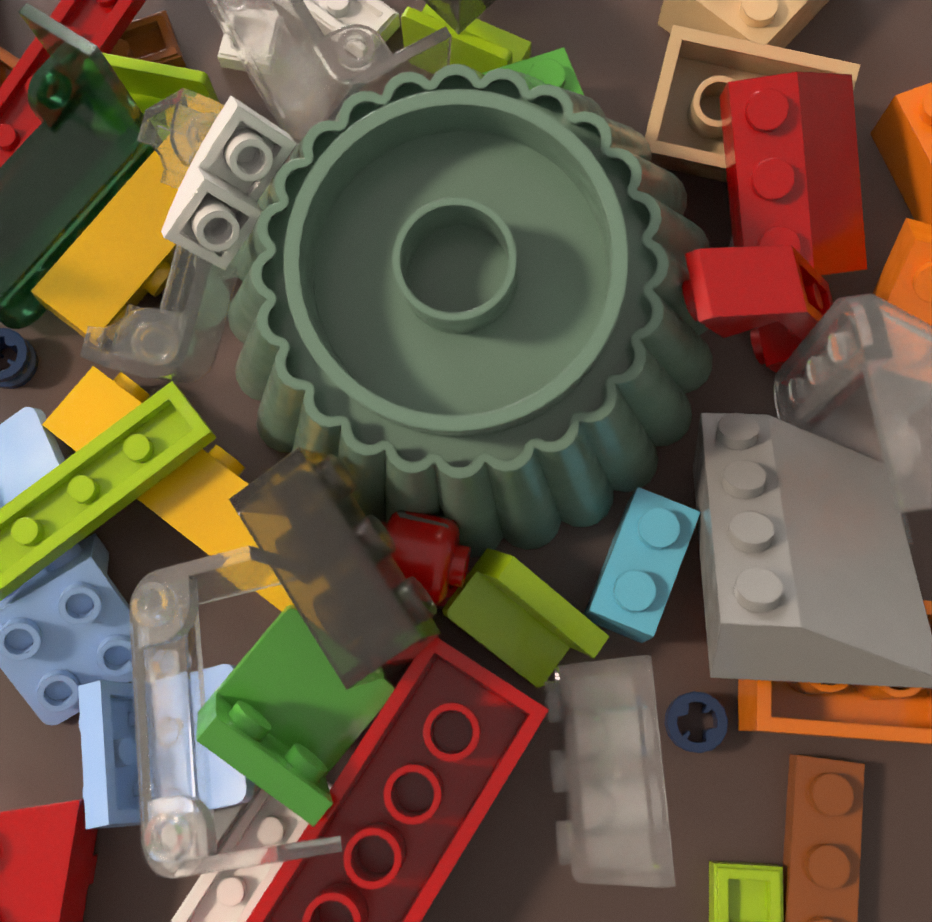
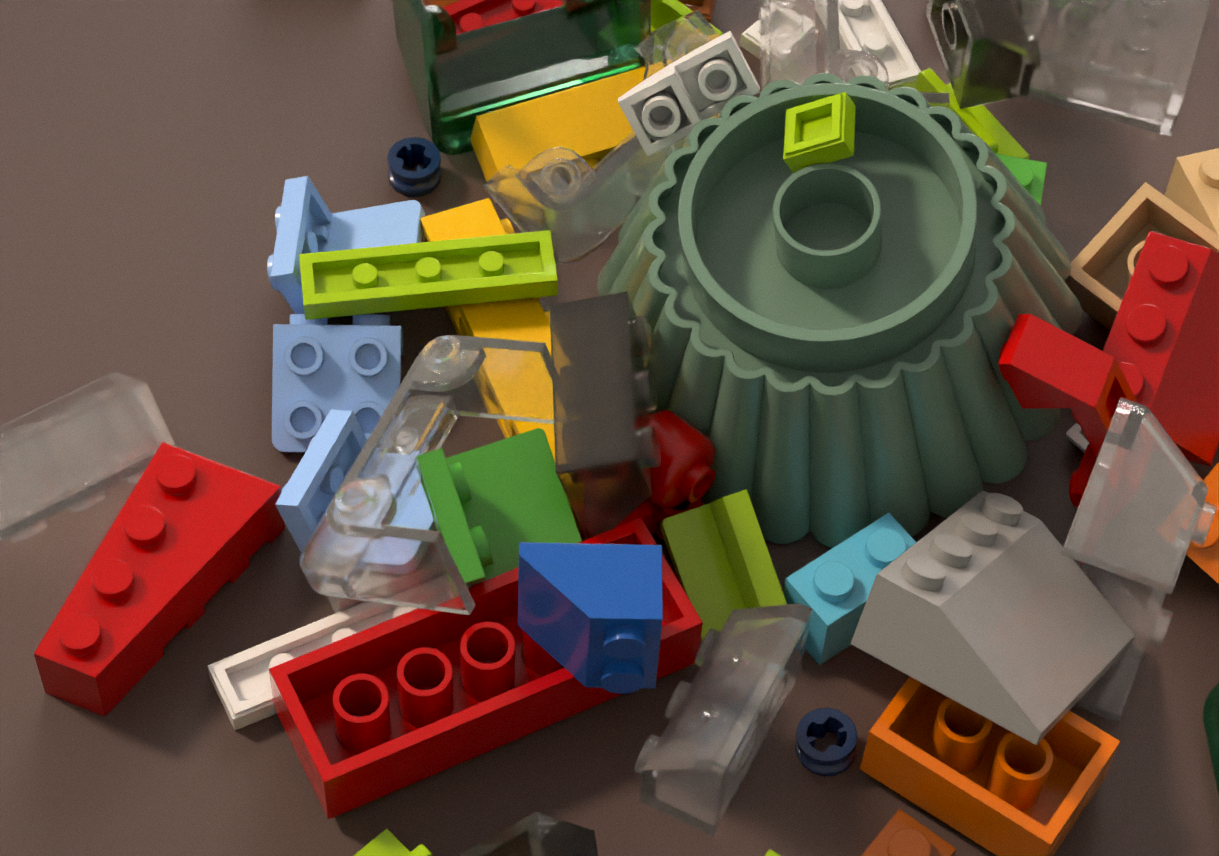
camera: 25 degrees right, 20 degrees down
none -> blue slope [518,542,663,694]
none -> lime tile [783,92,856,173]

